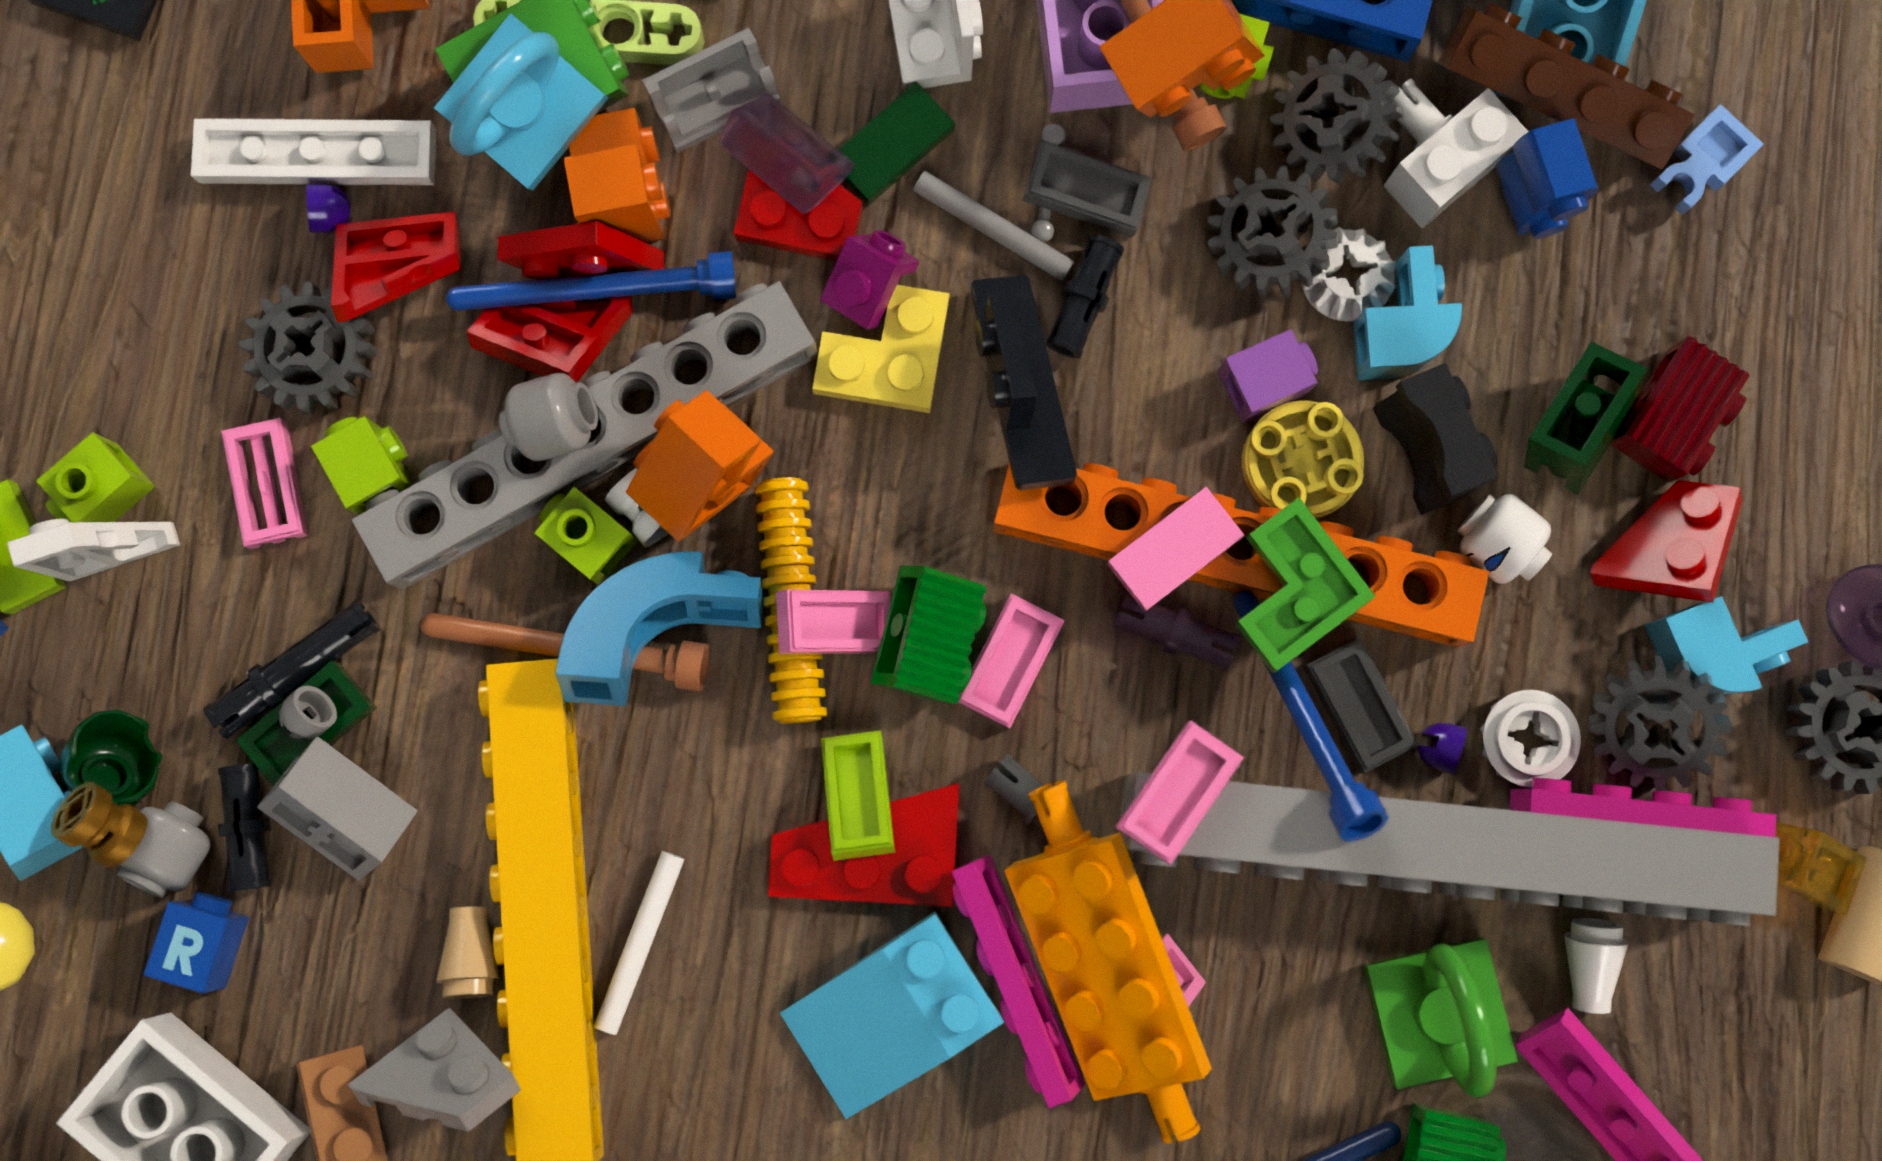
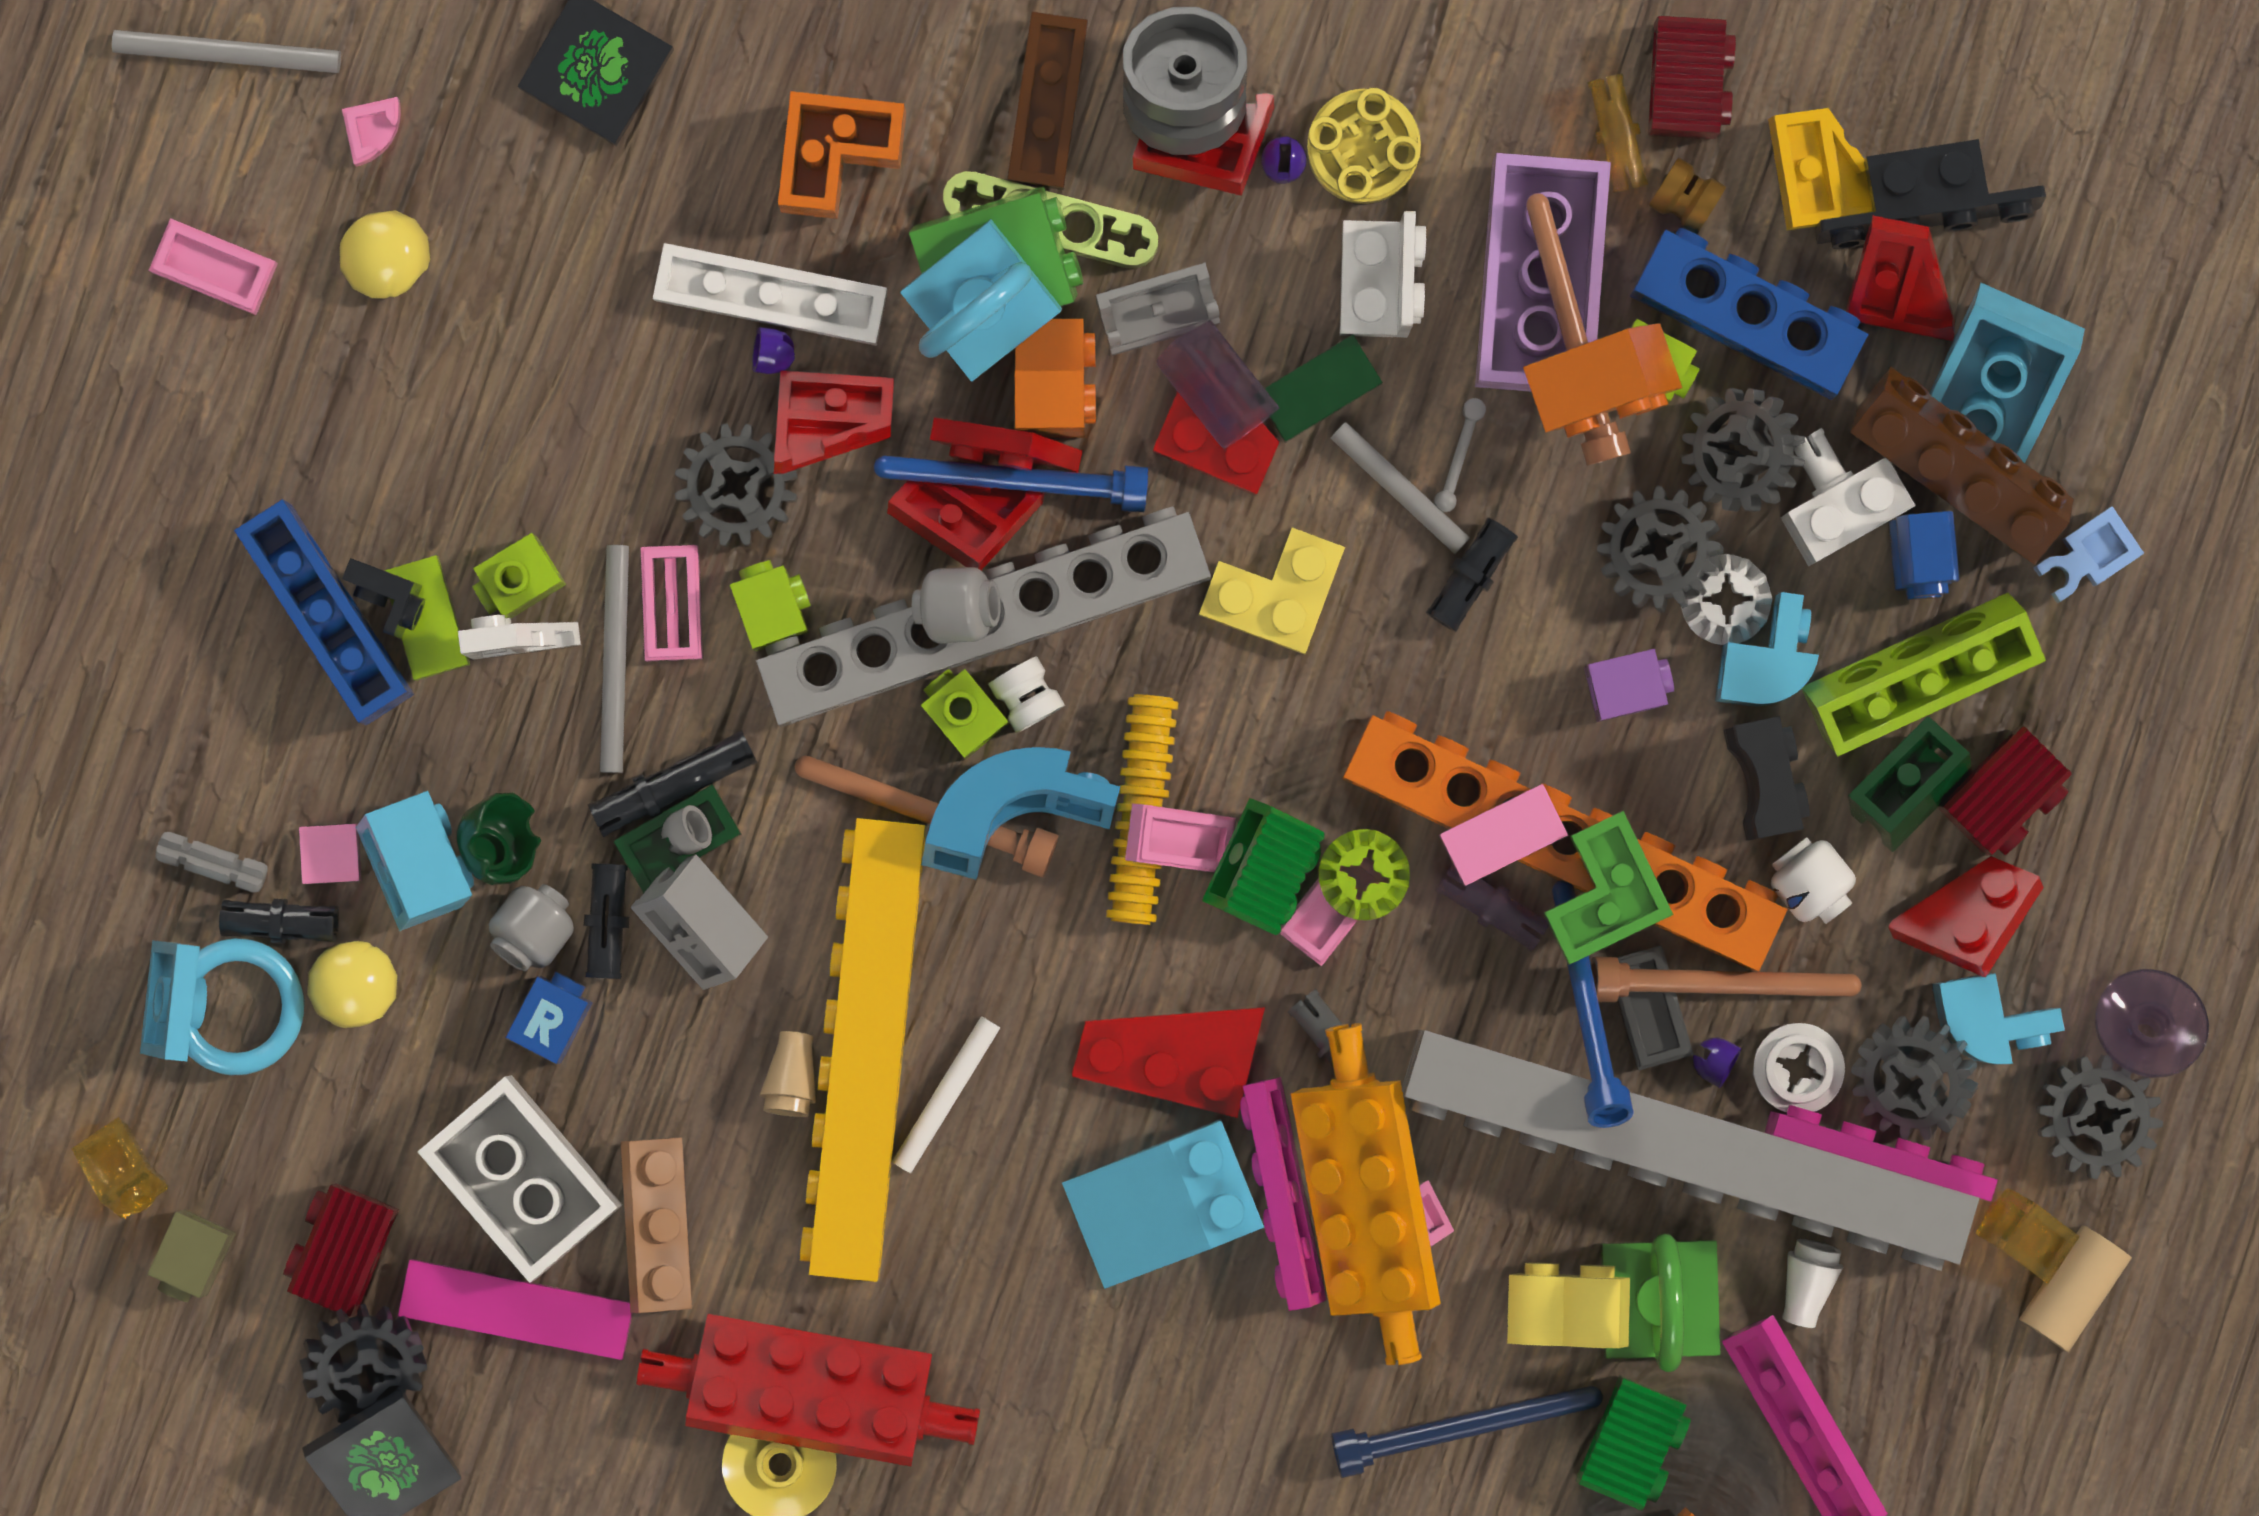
camera: 10 degrees right, 5 degrees up
pearl gold wheel [51,782,148,868] -> none
light grey wing [348,1007,521,1132] -> none
orange brick [626,390,775,542] -> none
magenta bracket [820,230,920,329] -> none
lime tile [821,730,895,861] -> none
black bracket [970,275,1077,490] -> none
dark grey tile [1022,140,1152,238] -> none
bright pink tile [1115,720,1244,865] -> none
light yellow tile [1242,401,1364,520] -> none
none -> light grey bar [600,545,629,773]
none -> lime gear [1318,829,1410,921]
none -> light yellow brick [1507,1263,1630,1349]
none -> nougat piece [1590,957,1862,1003]
none -> lime brick [1802,592,2046,757]

